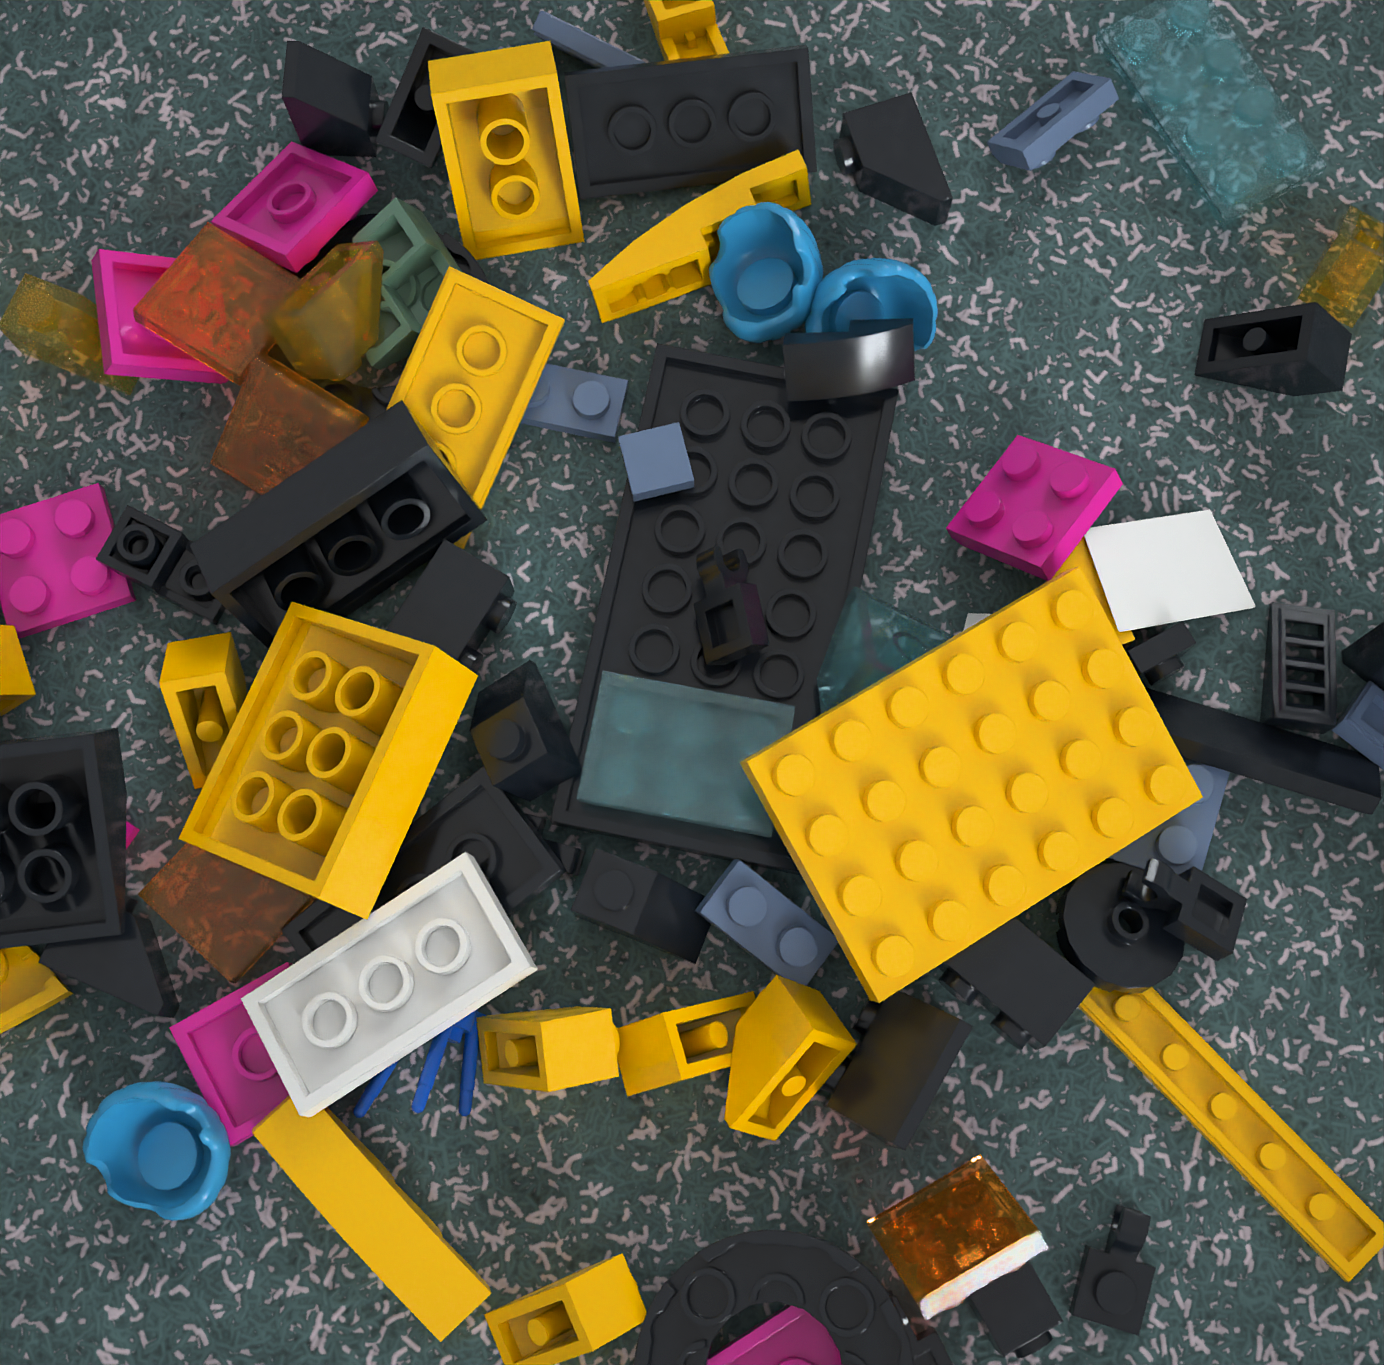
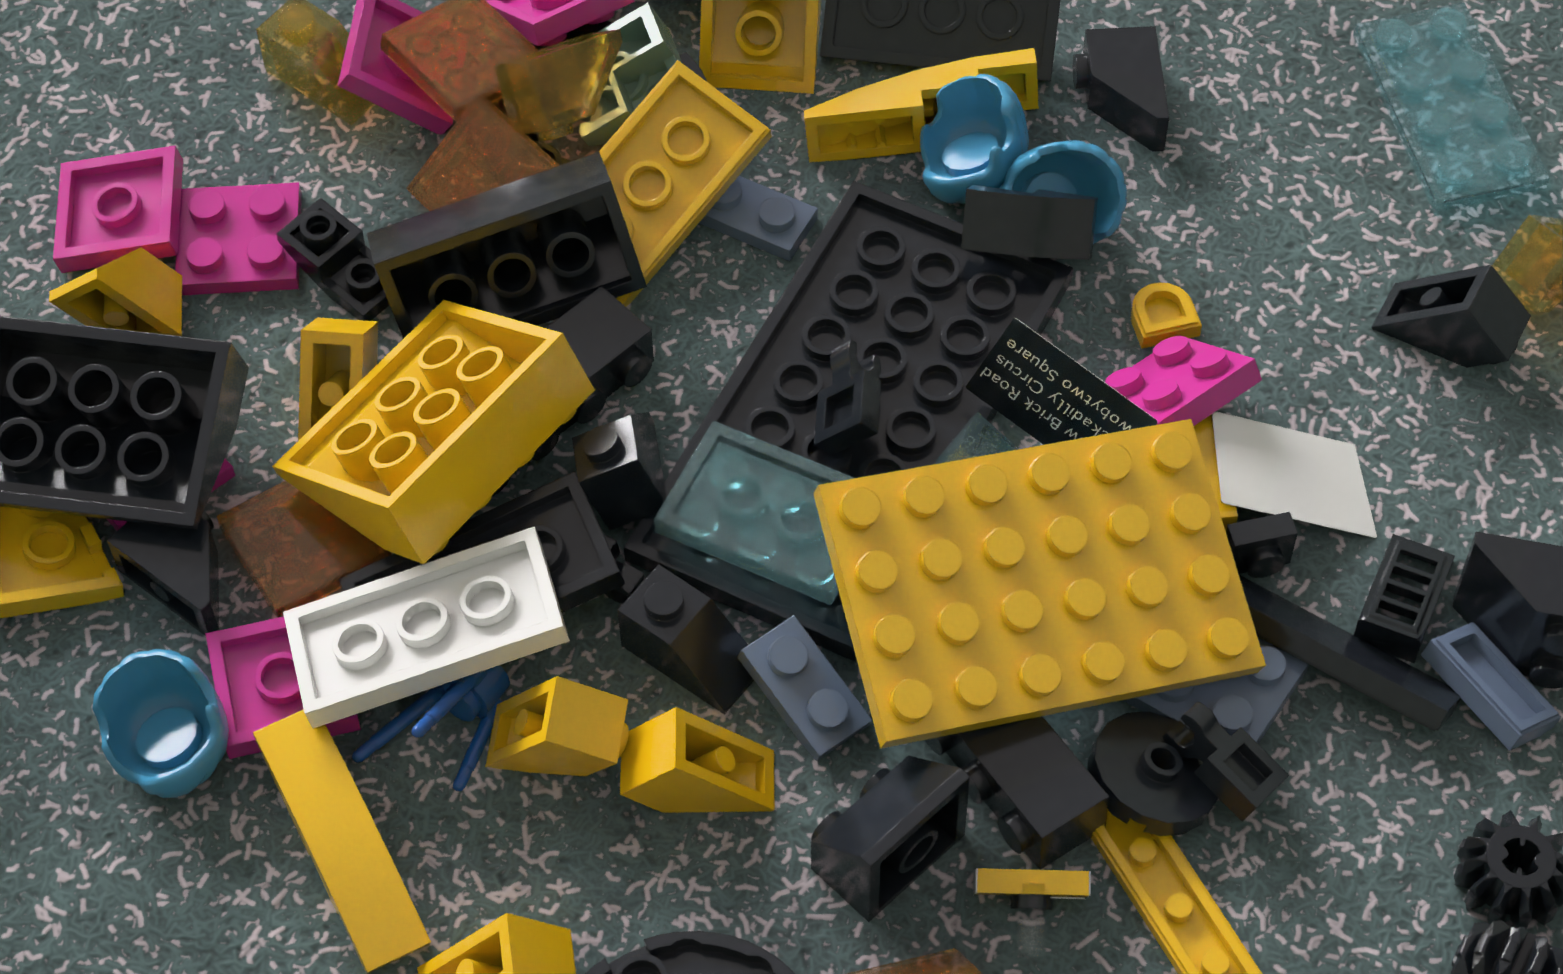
camera: 15 degrees right, 20 degrees down
sand blue tile [618,422,694,502] -> none
yellow slope [724,975,857,1141] -> none
sand blue plate [987,71,1119,171] -> none
none -> black sticker [966,318,1158,445]
none -> yellow piece [974,868,1091,959]
none -> yellow tile [1131,283,1202,349]

